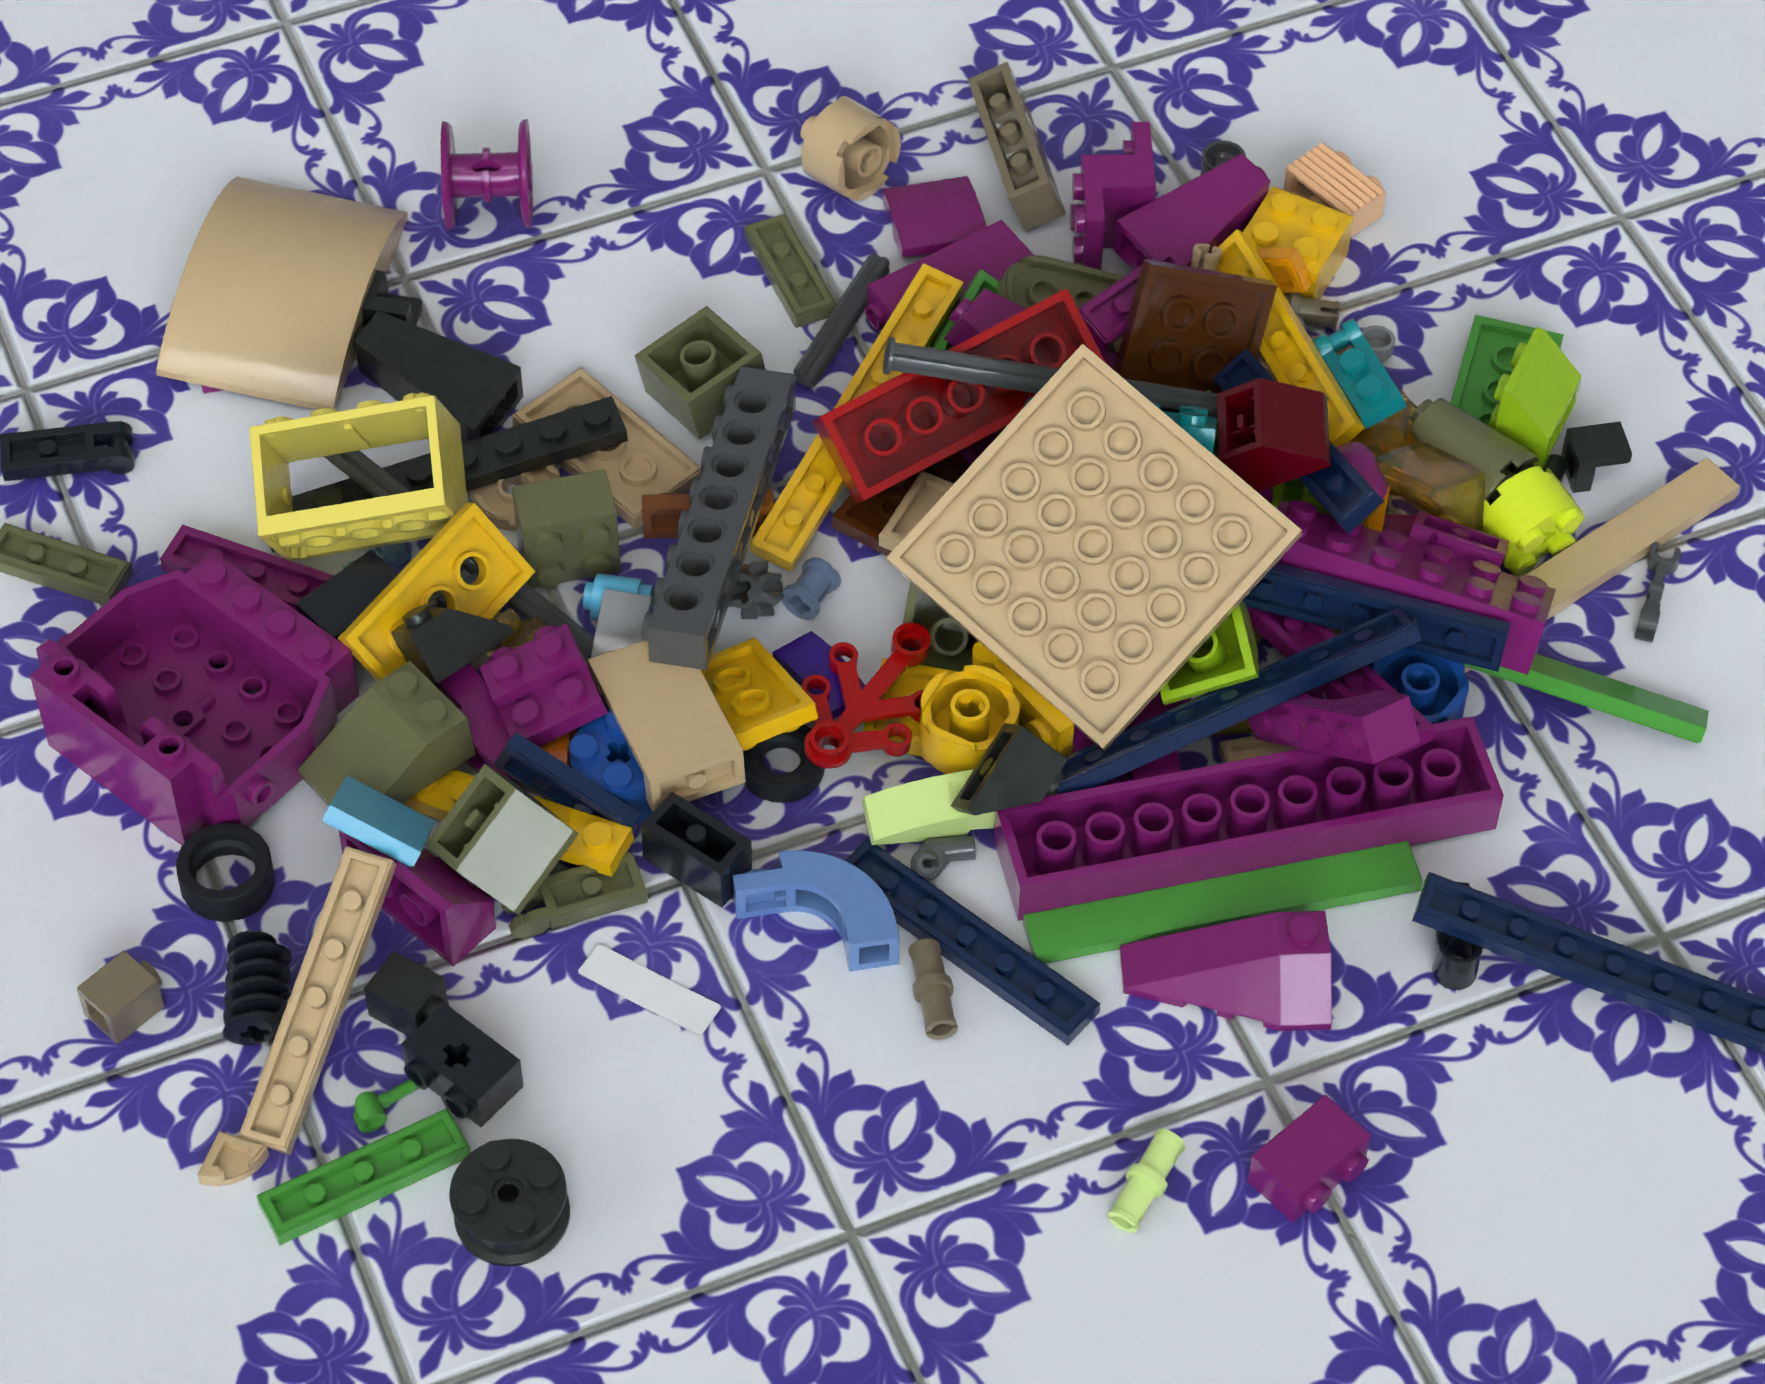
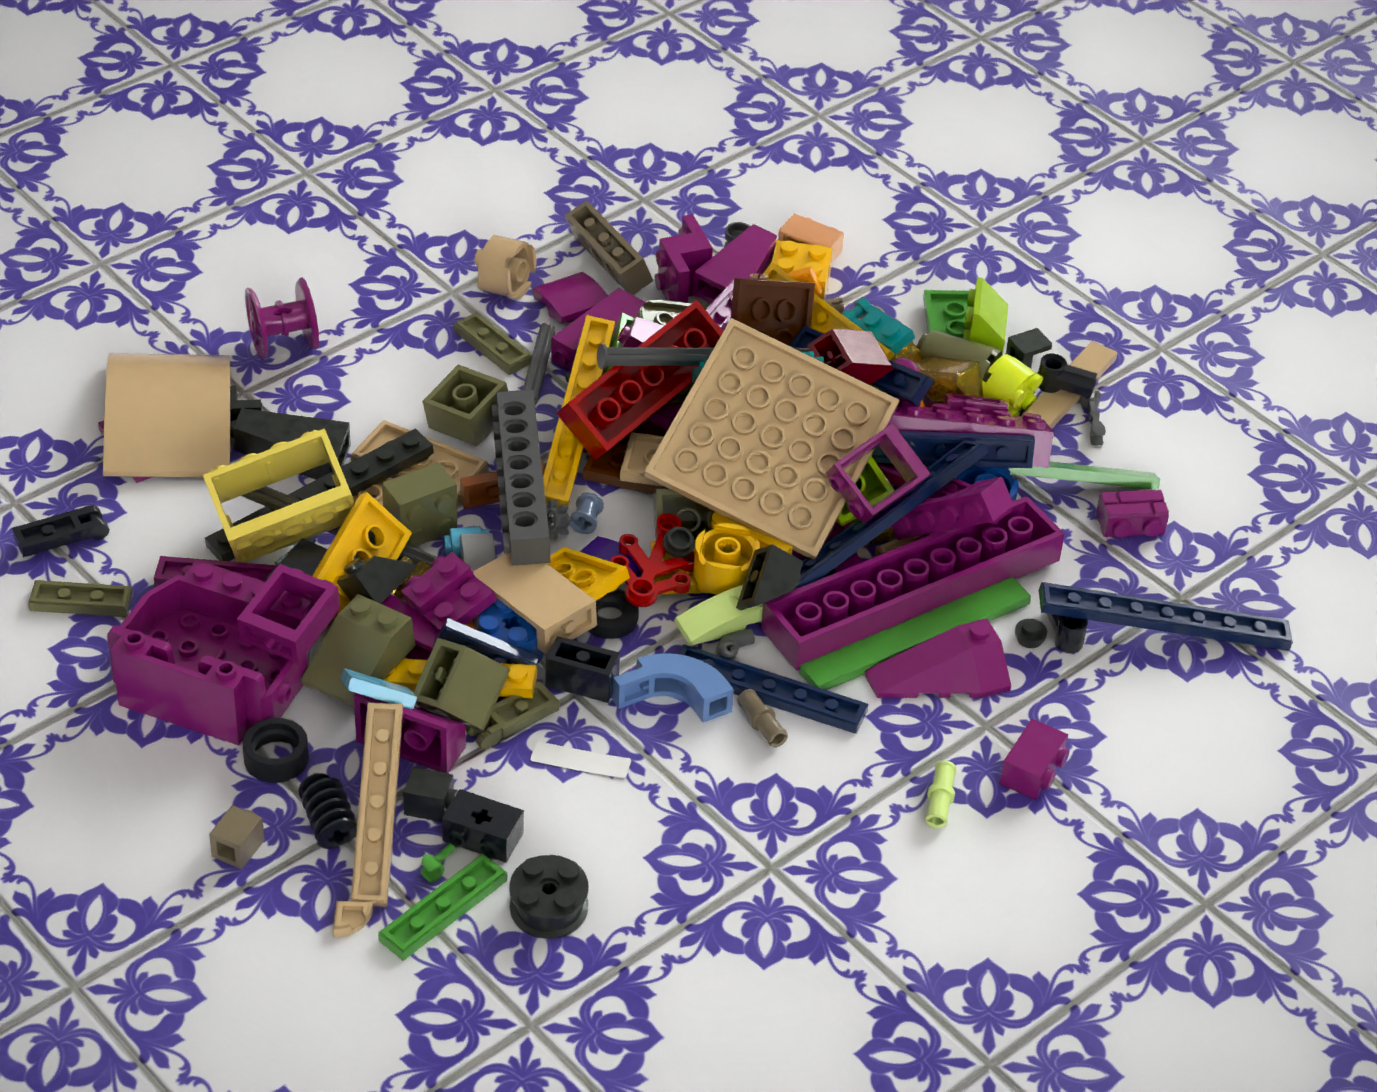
camera: 20 degrees left, 10 degrees down
none -> magenta window [237,564,340,664]
none -> pearl dark grey plate [663,527,695,558]
none -> magenta window [826,423,931,524]
none -> pearl dark grey plate [1015,619,1048,648]
none -> black piece [1038,353,1098,398]
none -> magenta brick [1096,490,1169,538]

